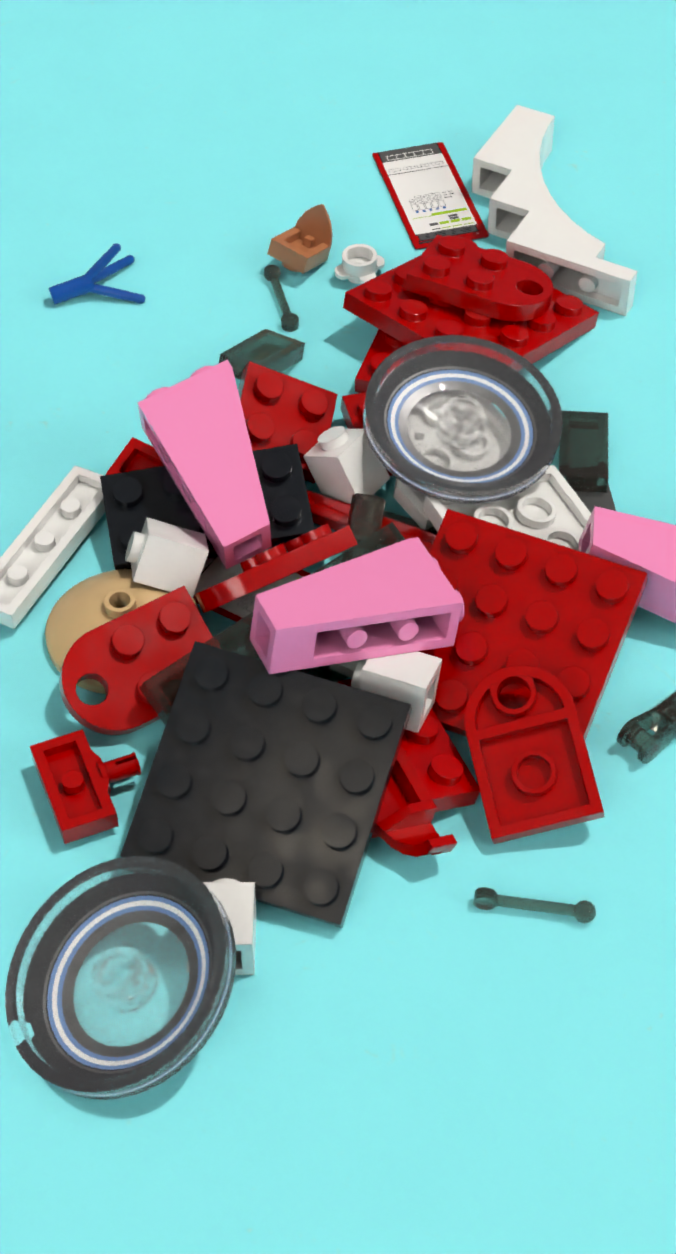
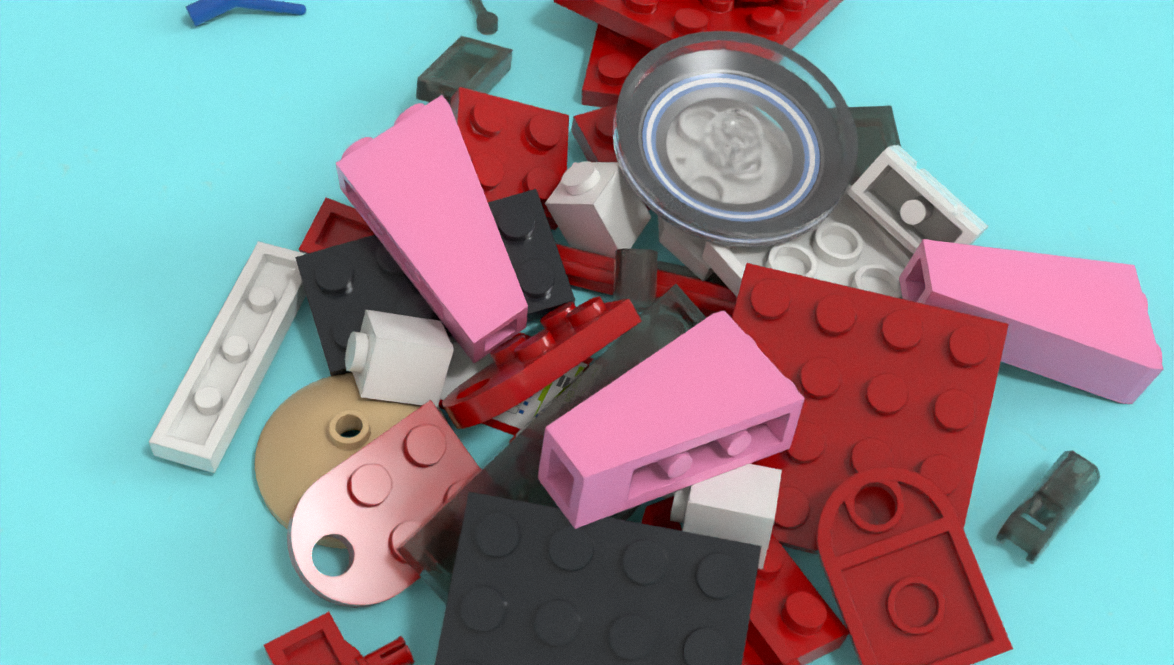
camera: 10 degrees left, 5 degrees up
none -> white brick [847,145,989,254]

